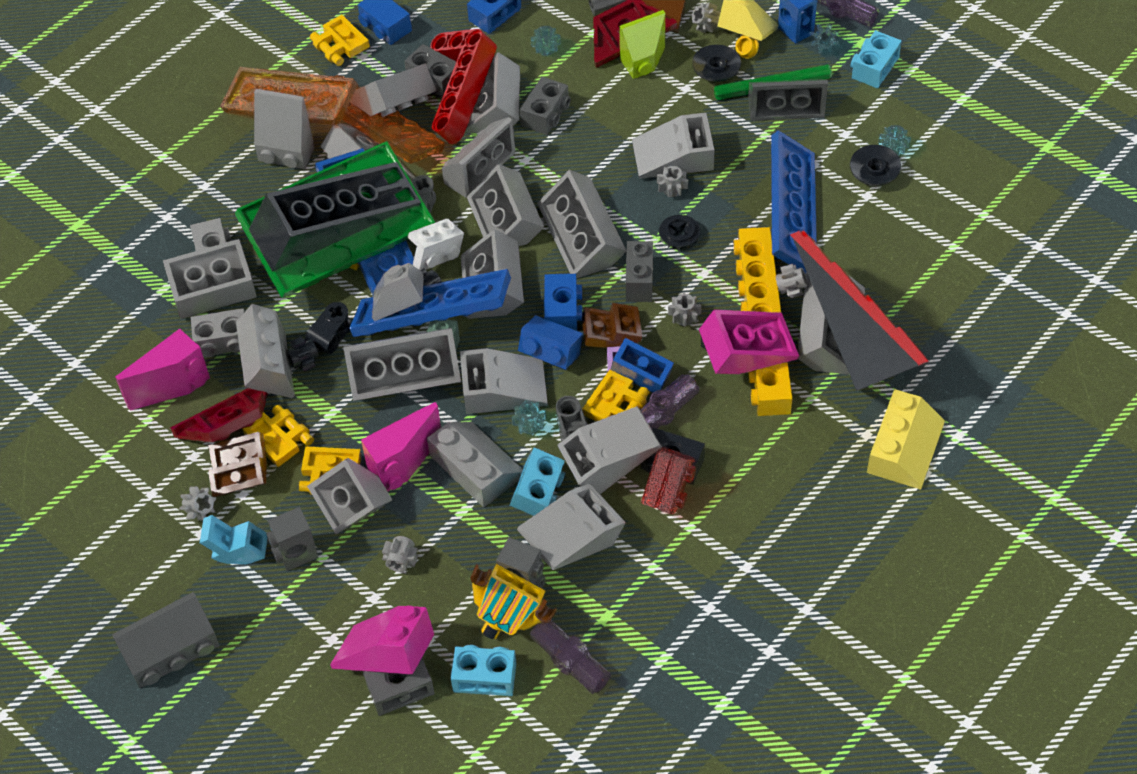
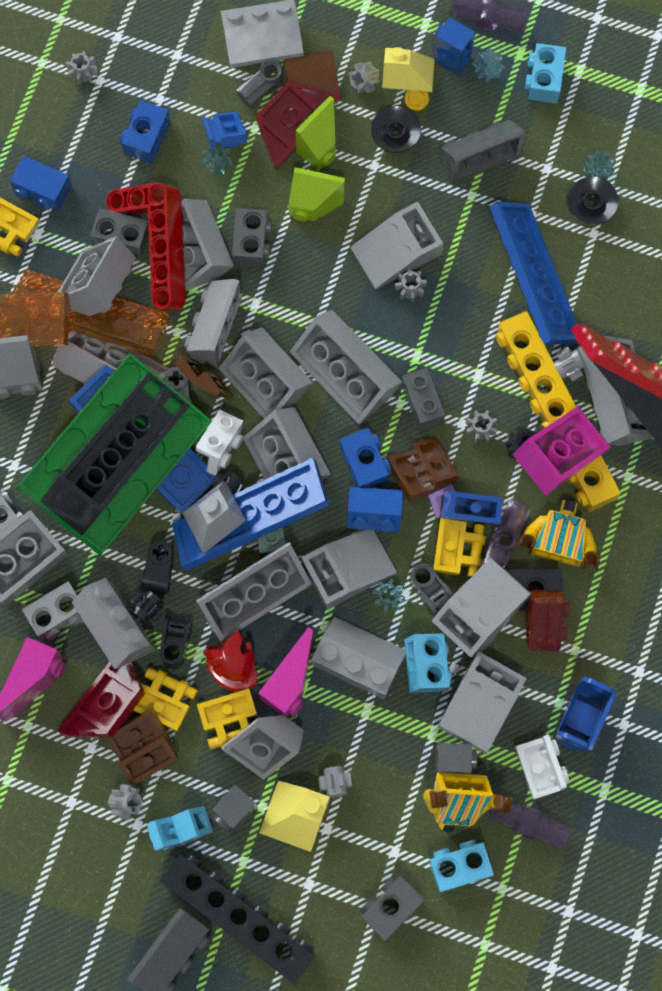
camera: 25 degrees left, 20 degrees up
dark pink slope [330,606,434,674] -> none
black gear [659,215,700,250] -> none
green axle [714,64,832,100] -> none
none -> black piece [160,615,193,669]
none -> black brick [160,853,315,985]
none -> reddish brown slope [174,356,233,399]
none -> blue plate [202,111,247,149]
none -> red helmet [203,631,258,692]
none -> light yellow slope [259,781,330,852]
none -> lime slope [288,167,345,222]
none -> white bracket [515,735,569,800]
none -> torso [516,500,600,570]
none -> blue piece [555,676,617,753]

